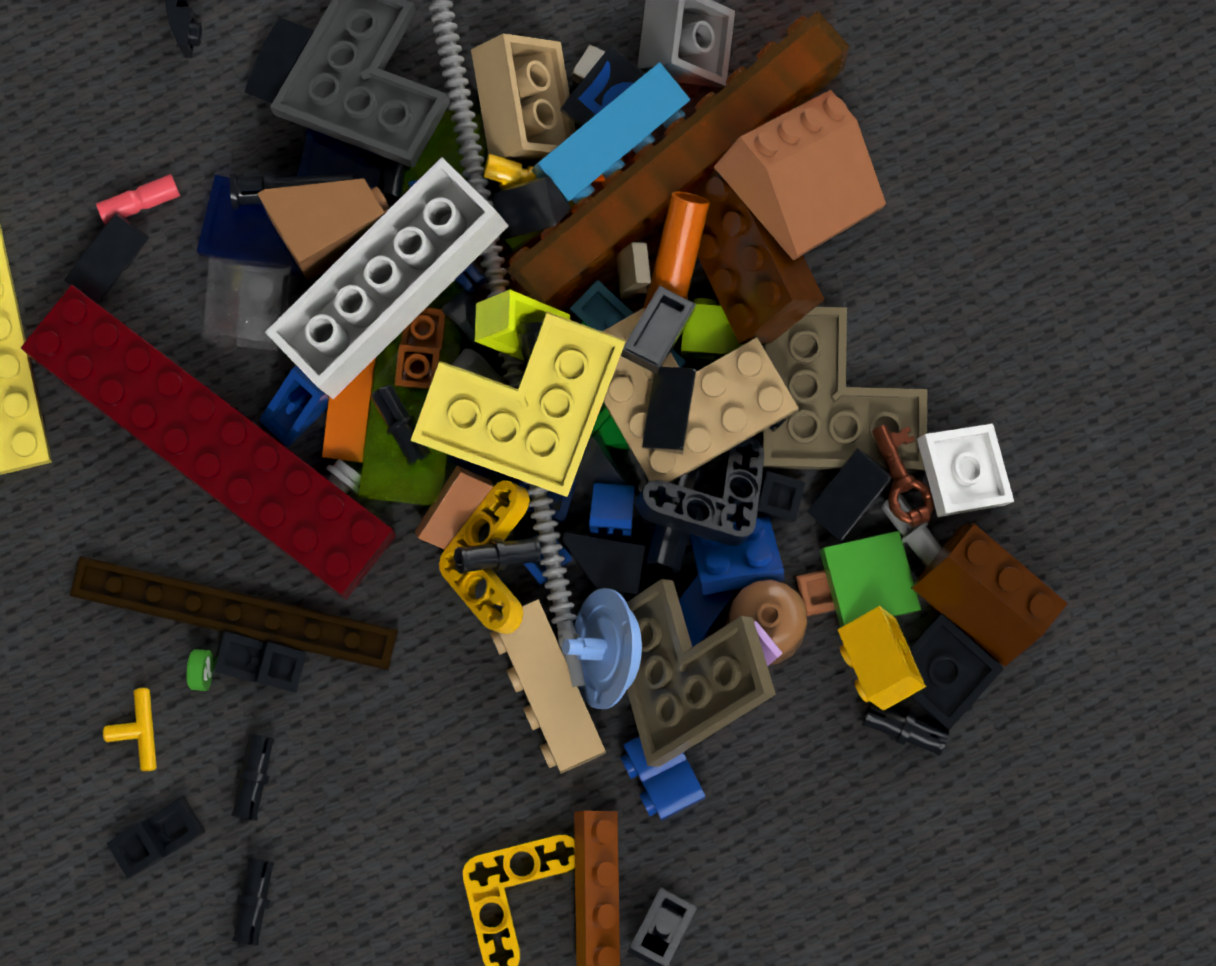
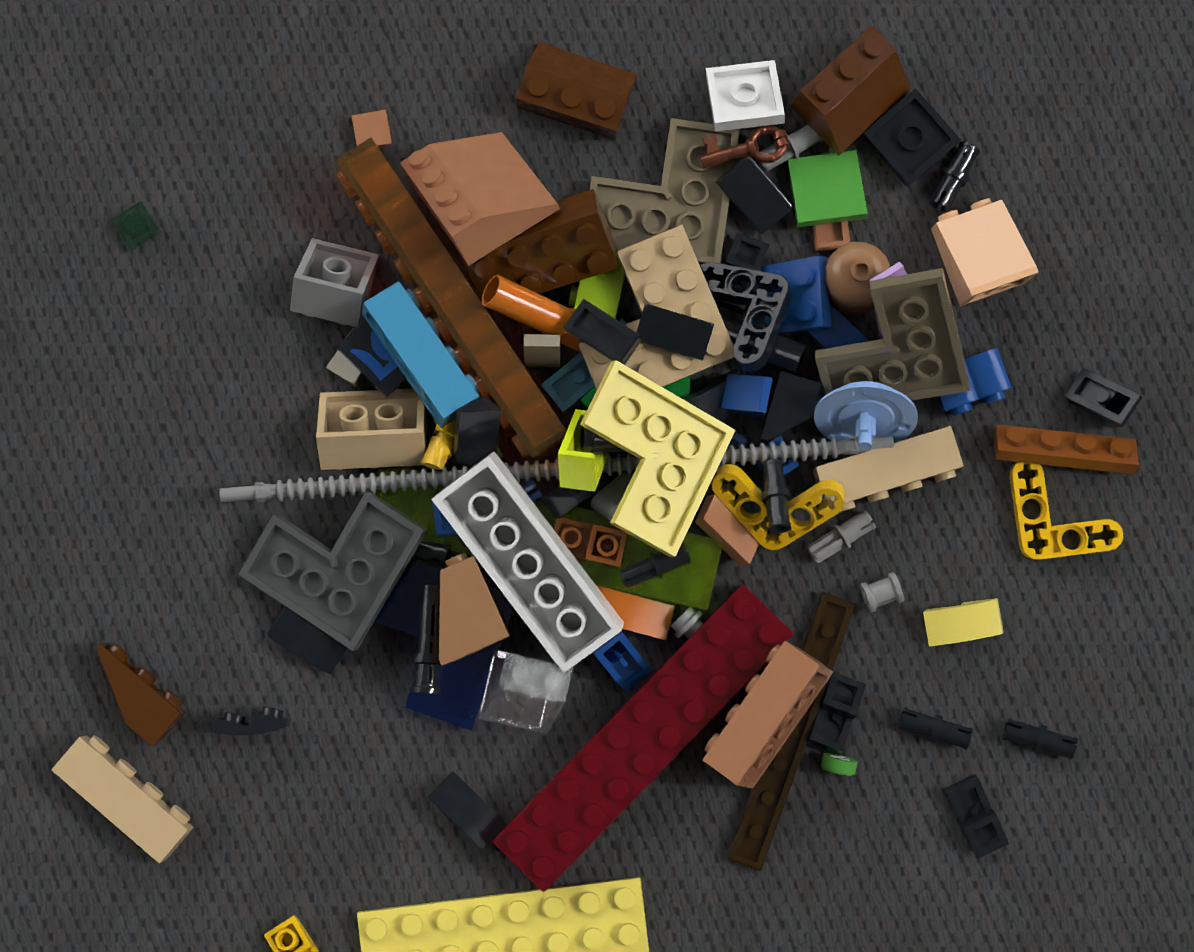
camera: 90 degrees left, 5 degrees up
coral piece [96,174,180,226] -> none
yellow piece [103,688,157,772] -> none
yellow brick [838,606,926,711] -> none
none -> nougat tile [352,109,393,152]
none -> reddish brown slope [516,42,637,140]
none -> nougat brick [703,641,833,789]
none -> light grey axle [808,509,876,563]
none -> light grey bush [860,572,904,613]
none -> light yellow slope [923,598,1004,646]
none -> light nougat slope [931,198,1039,306]

